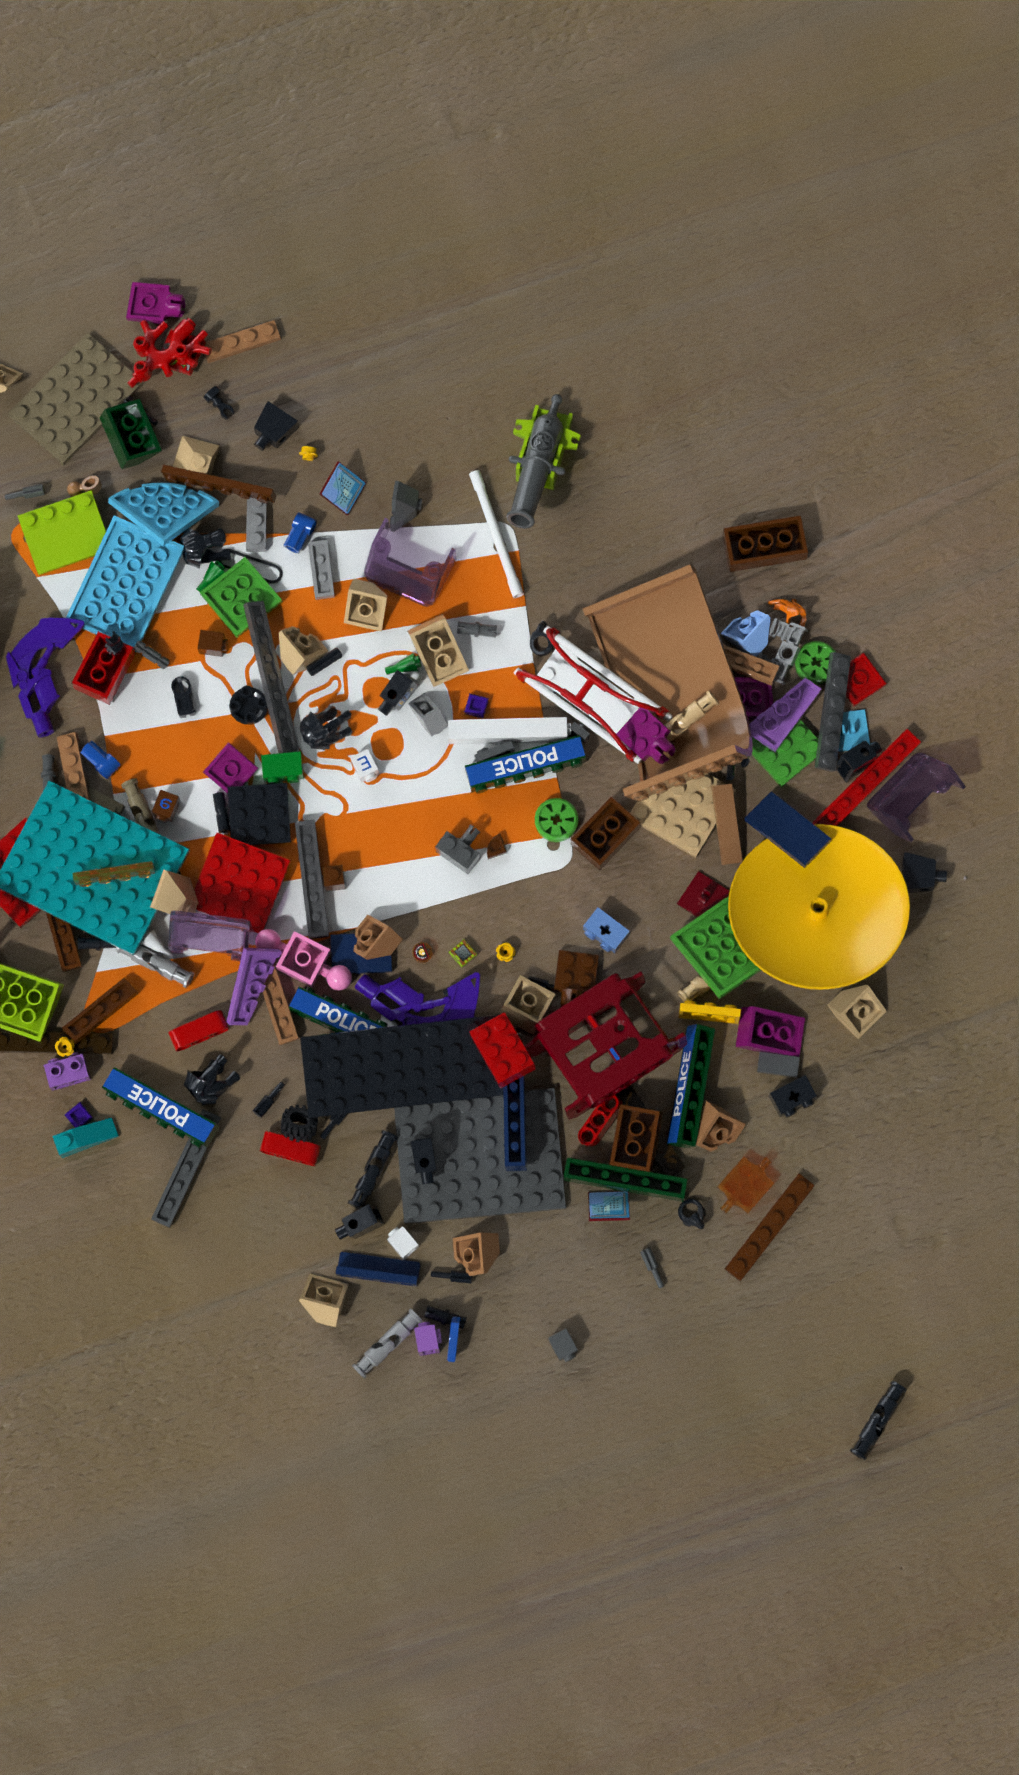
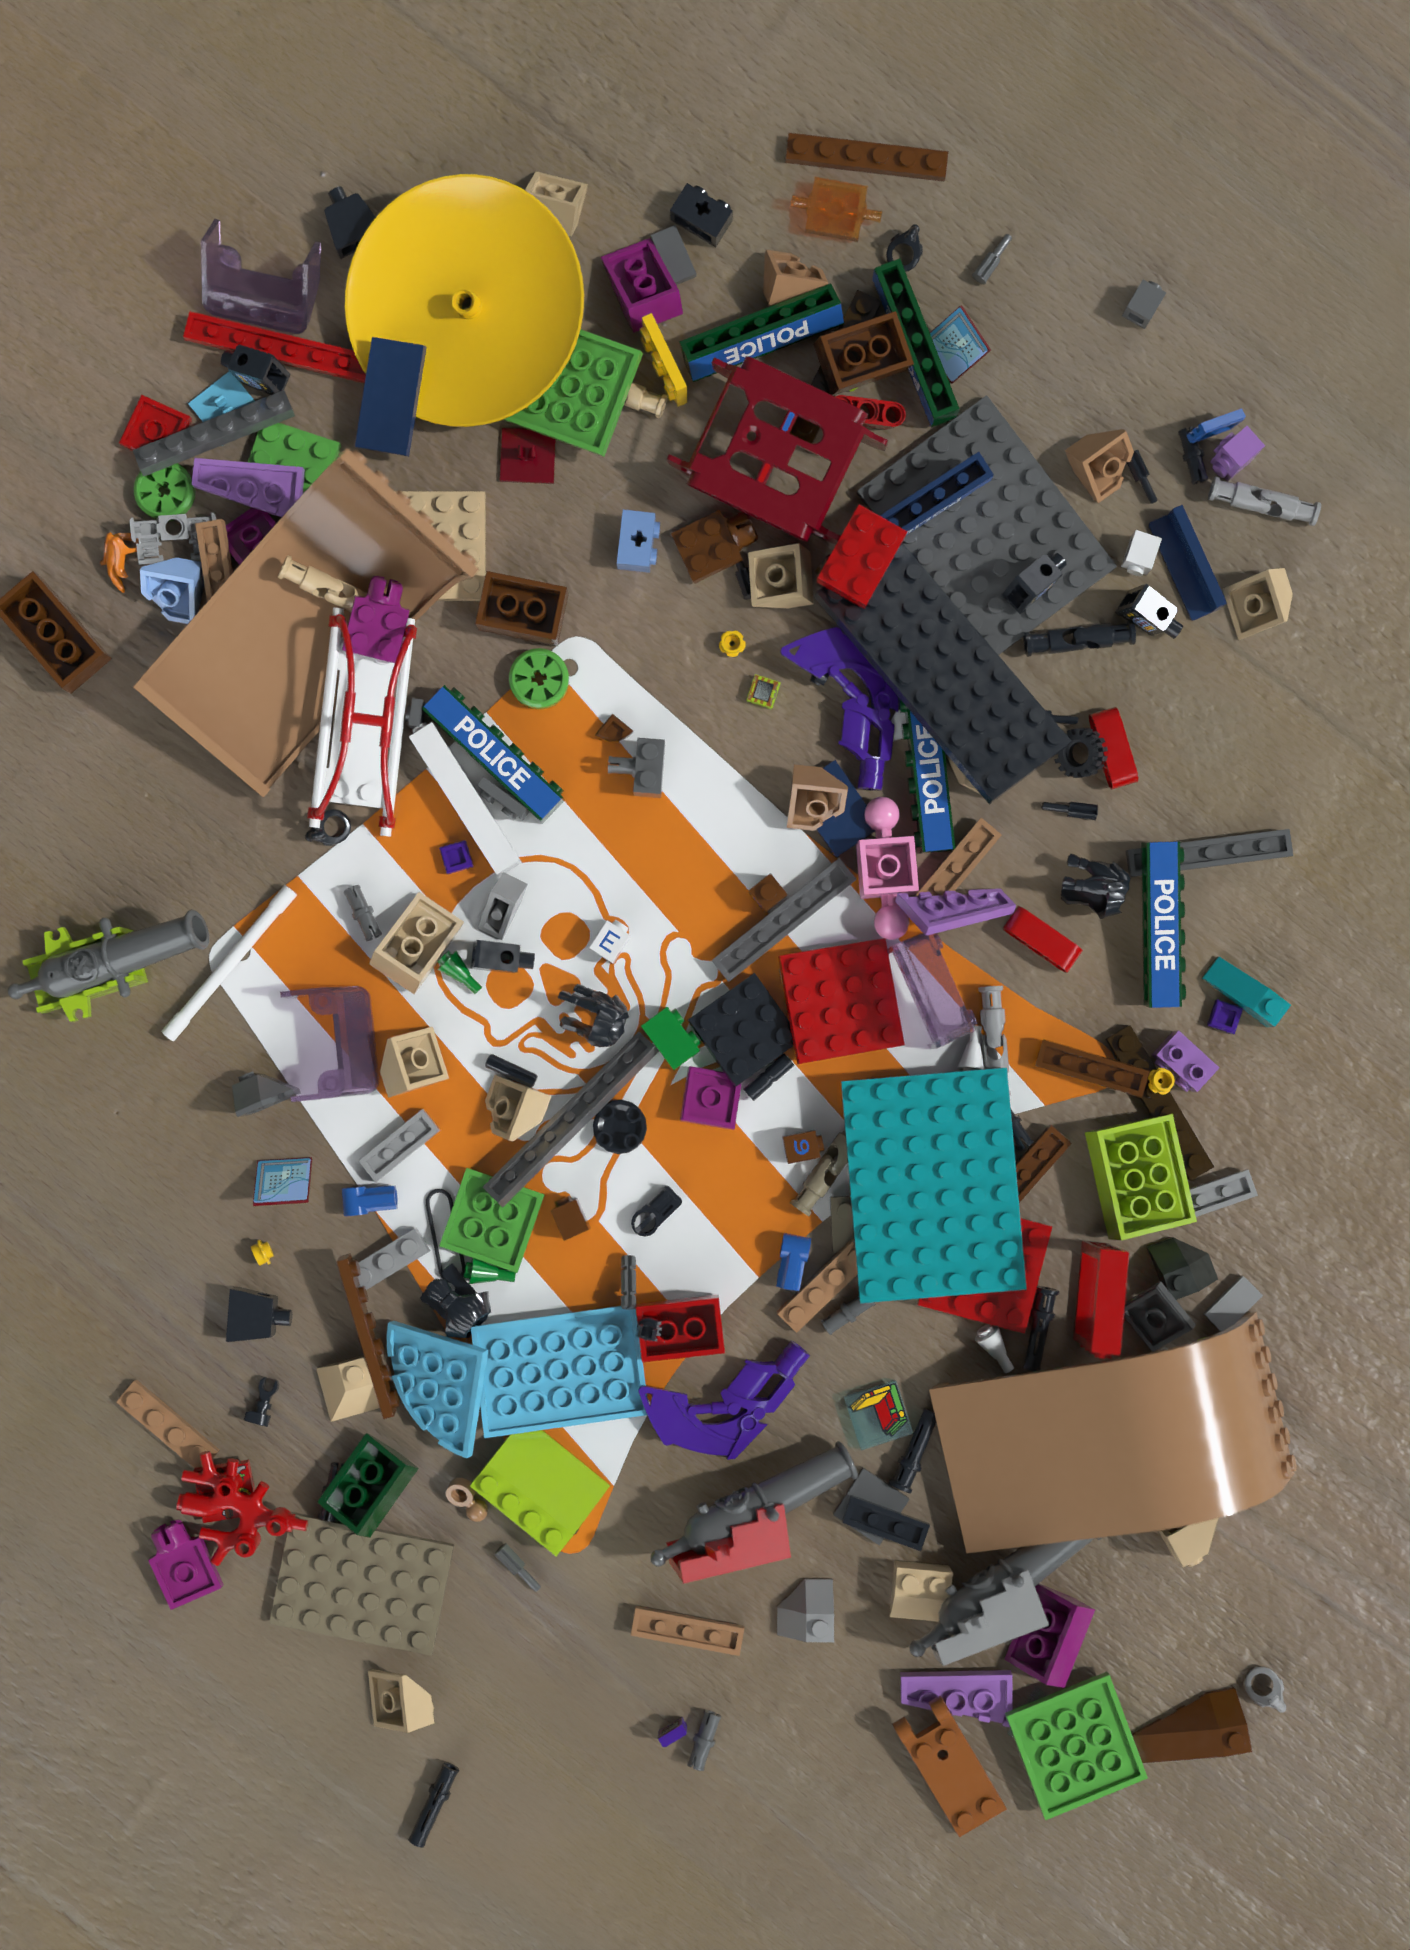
camera: 125 degrees left, 10 degrees up
clear orange plate [73,861,155,887] -> none
tan slope [150,870,198,921] -> none
tile [412,942,433,963] -> none
medium nougat tile [711,784,743,865] -> none

